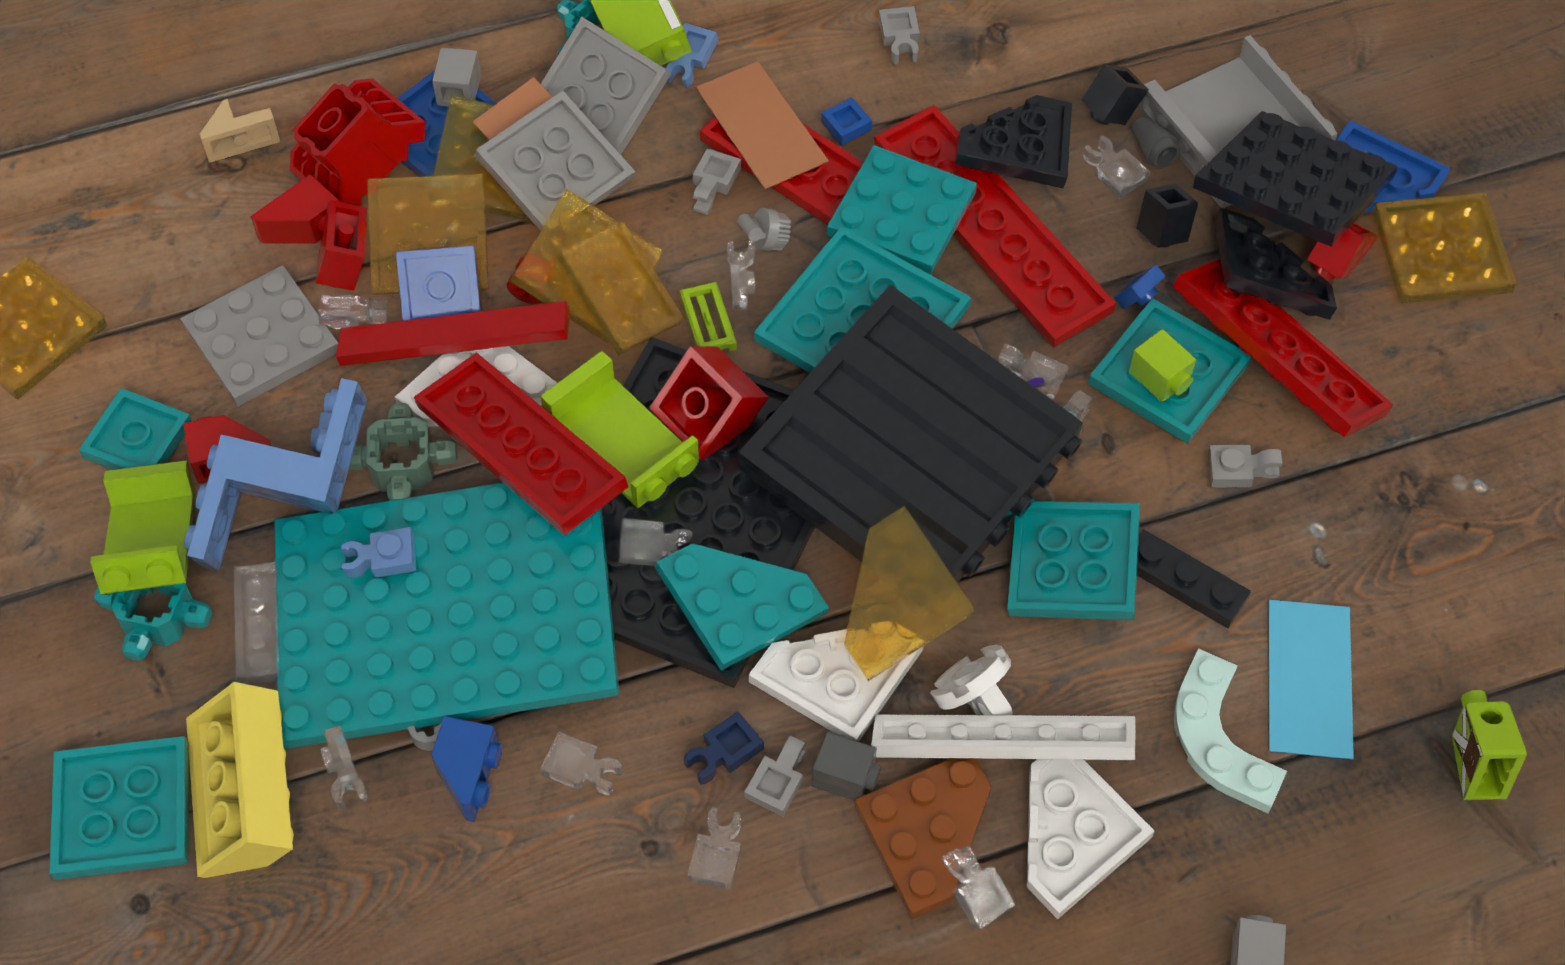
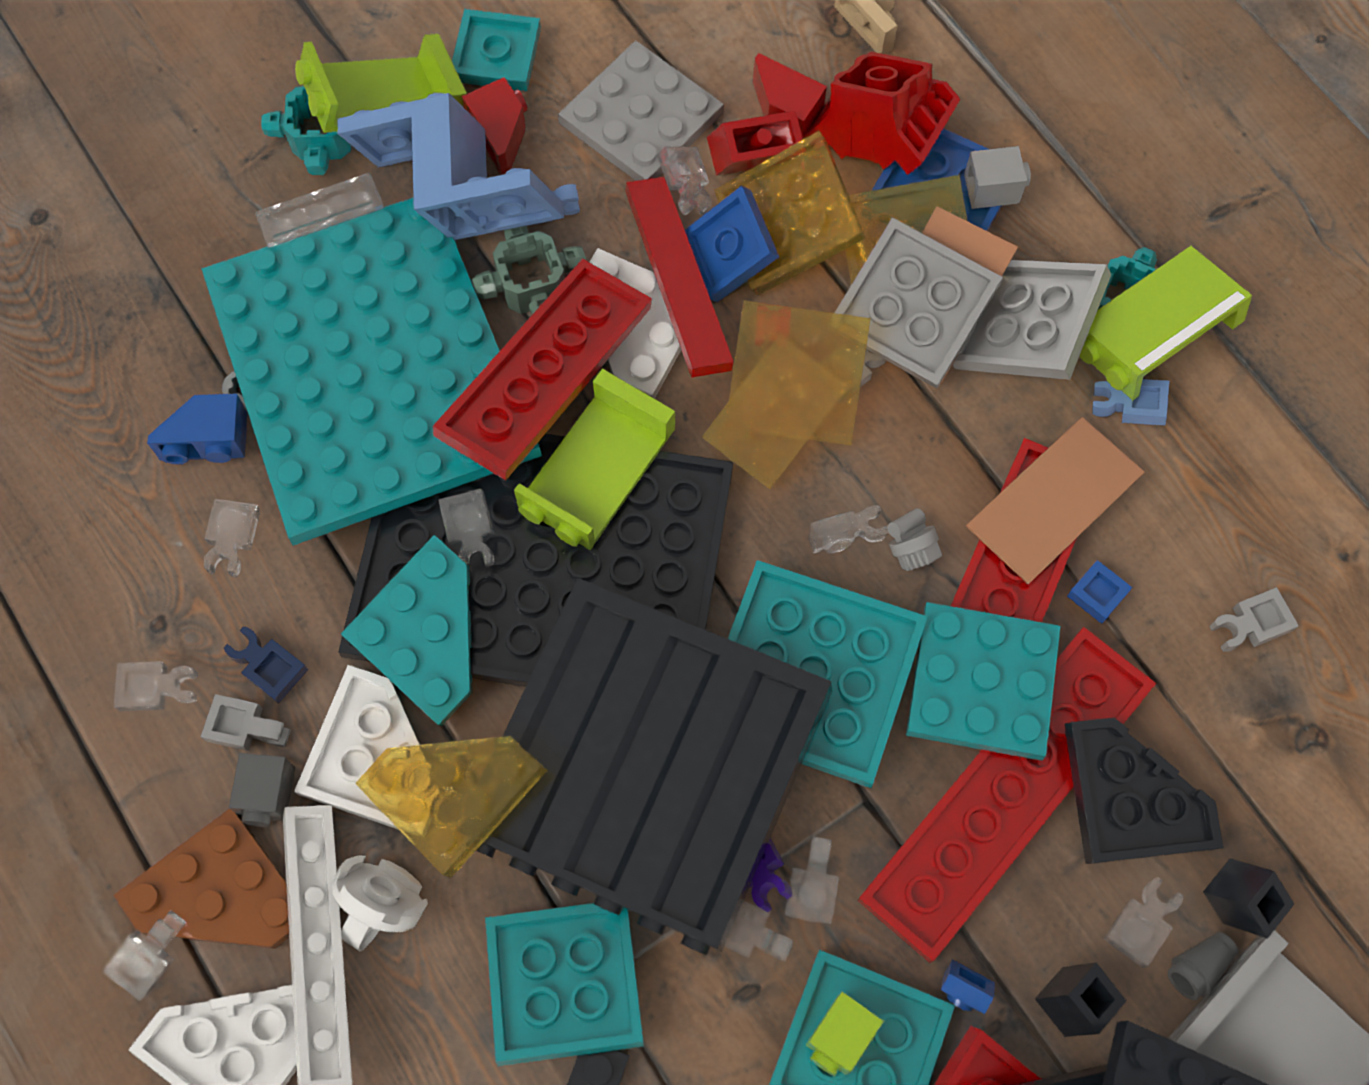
camera: 75 degrees right, 10 degrees up
teal plate [49,736,189,880] -> none
light yellow slope [186,682,294,878] -> none
clear plate [320,725,367,810] -> none
medium blue plate [341,527,416,578] -> none
red slope [649,346,769,460] -> none
lime tile [679,282,737,352] -> none
light grey plate [693,149,741,215] -> none

